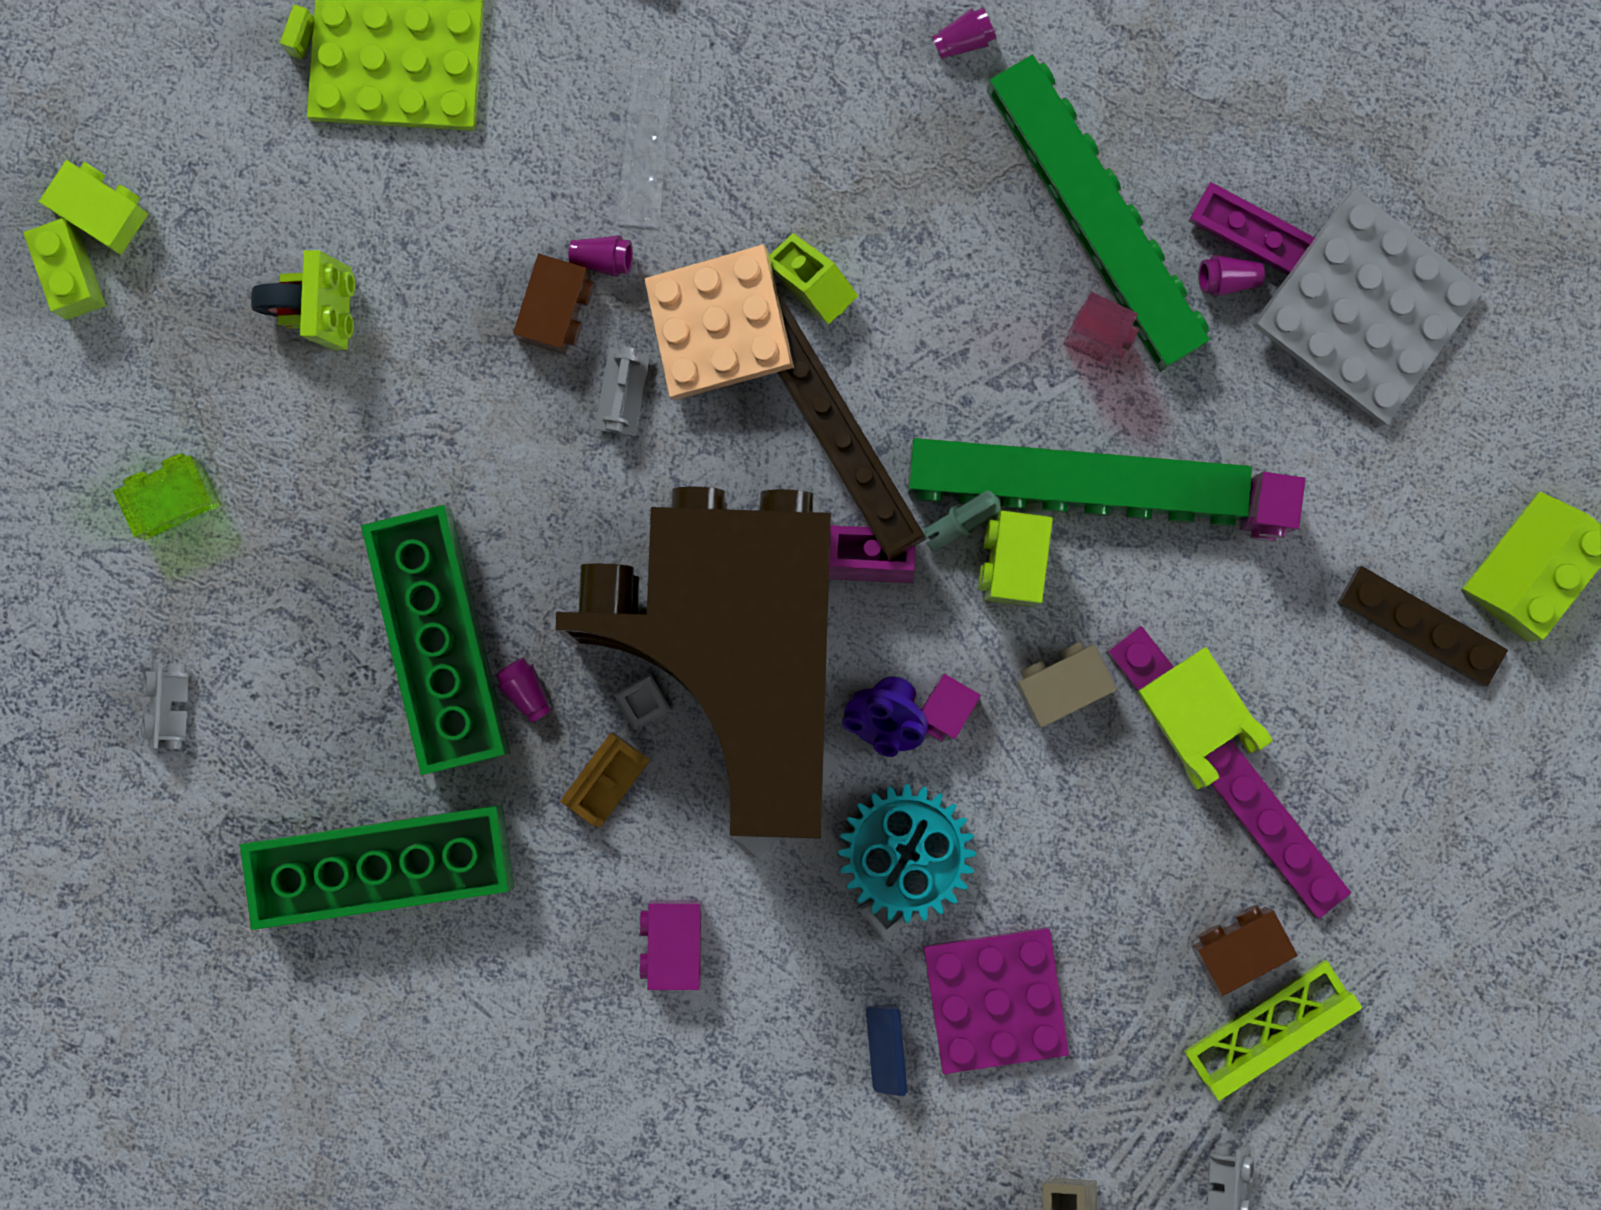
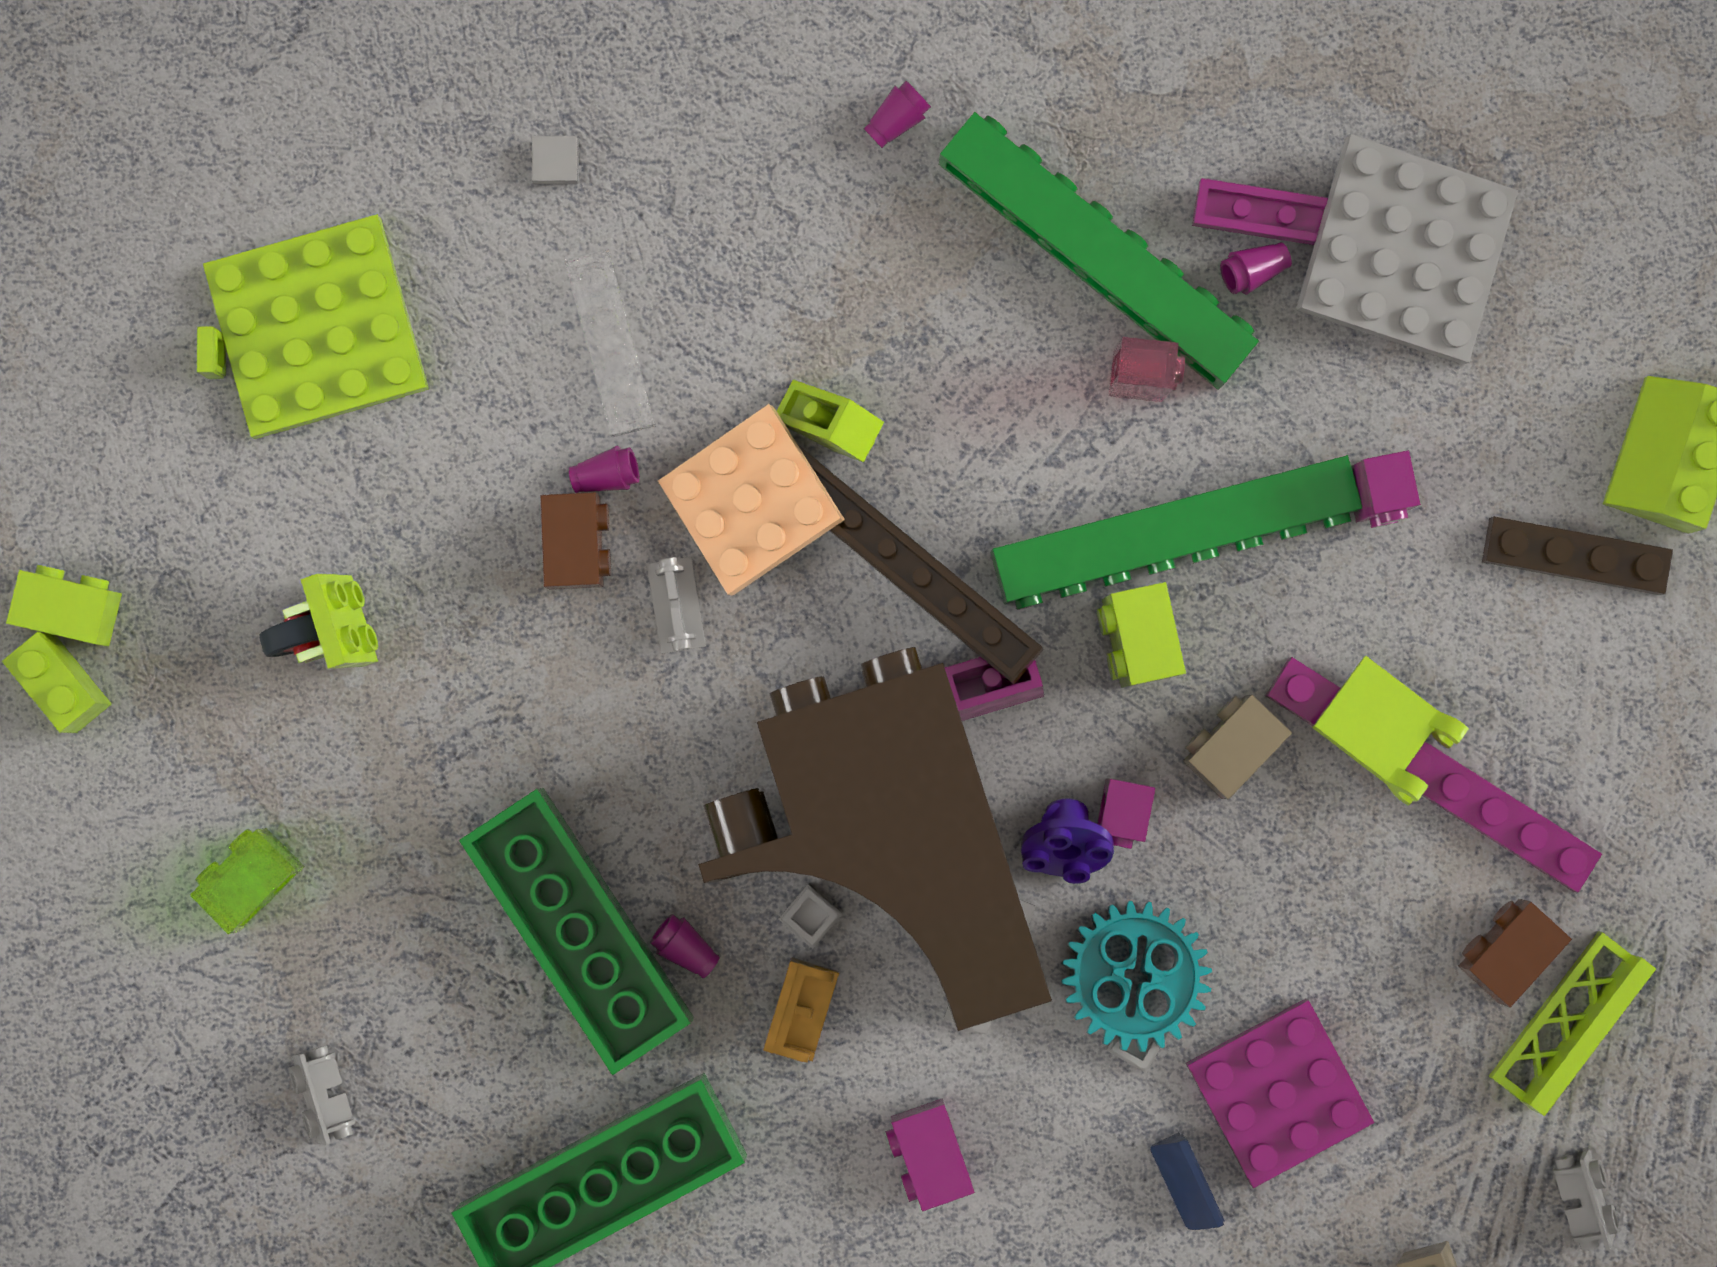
camera: 20 degrees left, 0 degrees up
sand green axle [922,491,1001,552] -> none

